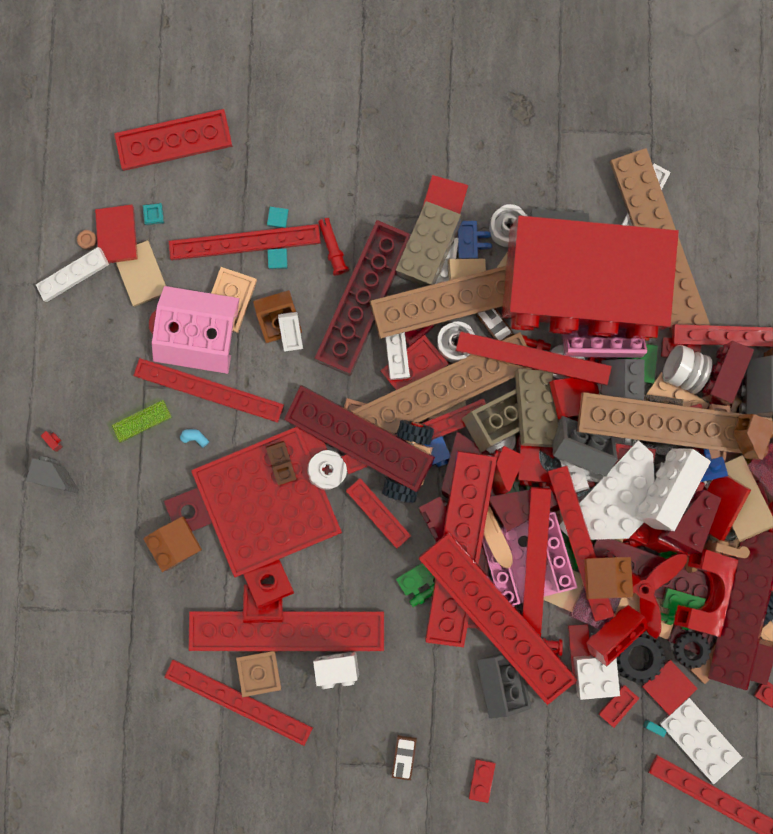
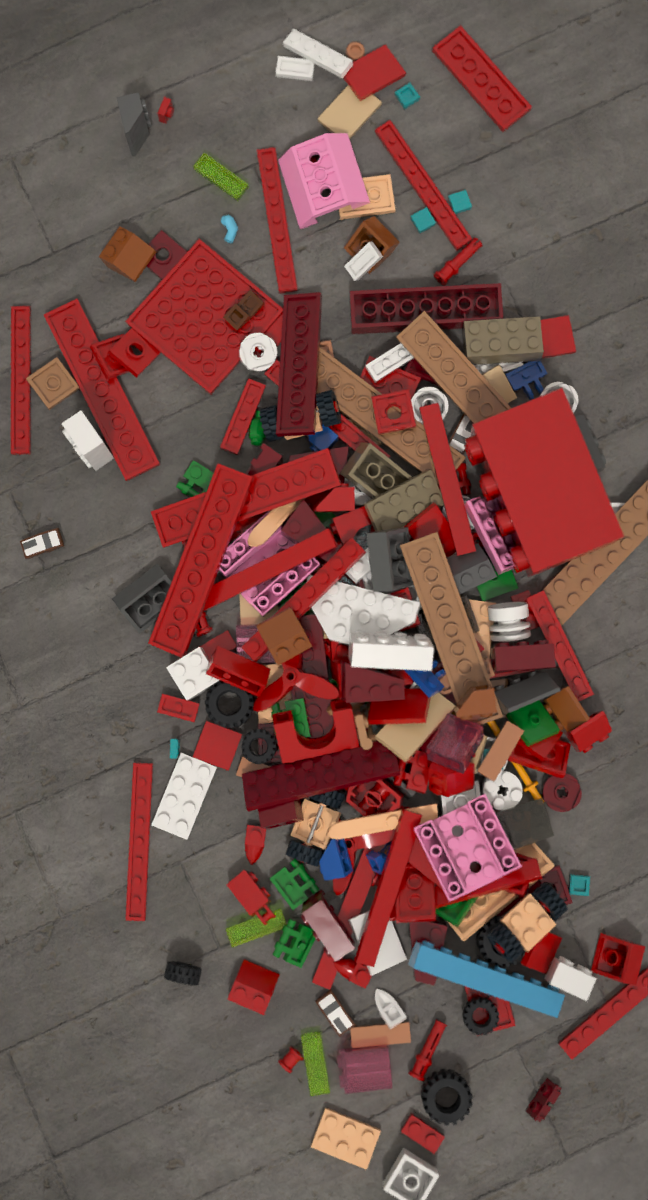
camera: 60 degrees right, 0 degrees up
red plate [469,759,496,803] -> none
none -> green plant [248,411,266,446]
none -> white tile [276,56,315,81]
none -> red piece [371,389,416,435]

